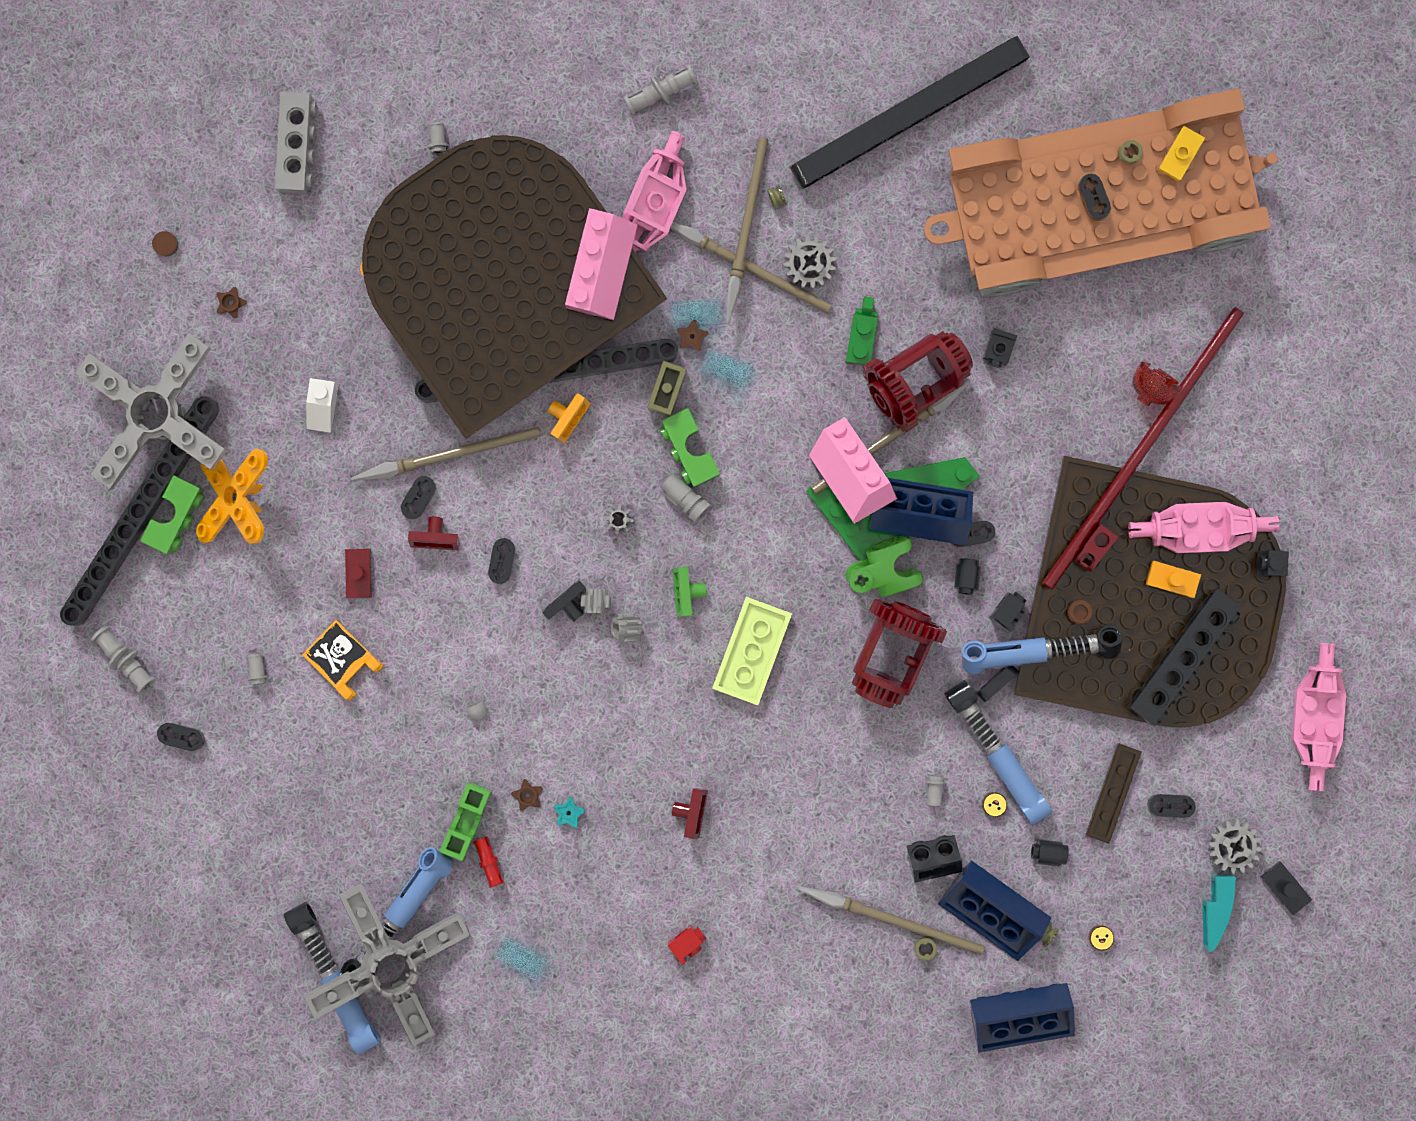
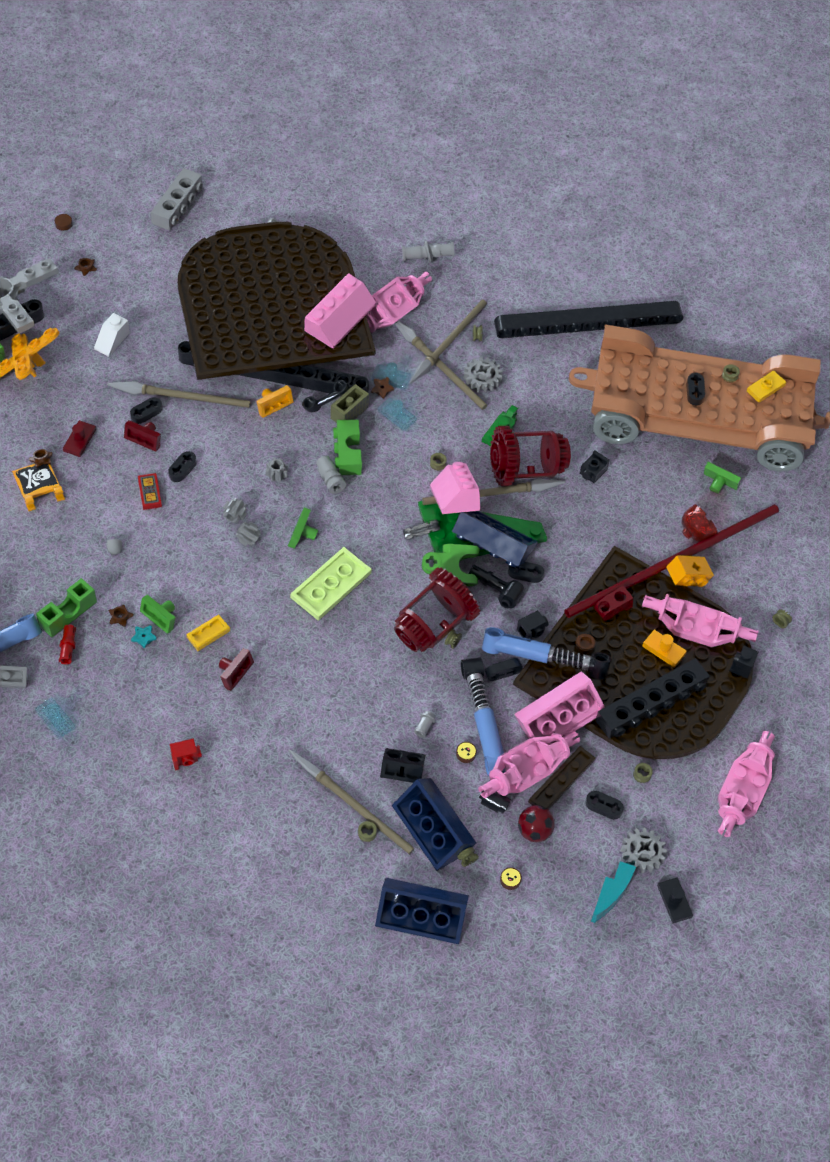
camera: 20 degrees right, 30 degrees down
black tile [542,580,586,622] -> none
none -> reddish brown plate [29,449,53,468]
none -> tile [138,473,162,510]
none -> bright green tile [140,595,175,634]
none -> yellow plate [186,614,230,651]
none -> black bar [302,380,349,412]
none -> black axle [403,520,440,540]
none -> olive bush [430,453,447,471]
none -> olive bush [445,629,462,649]
none -> black pin [468,564,508,593]
none -> bright pink plate [478,731,580,799]
none -> bright pink slope [514,671,605,745]
none -> dark red piece [518,805,555,842]
none -> olive bush [633,763,653,783]
none -> light orange brick [666,555,714,587]
none -> bright green tile [704,462,741,494]
none -> olive bush [772,609,792,628]

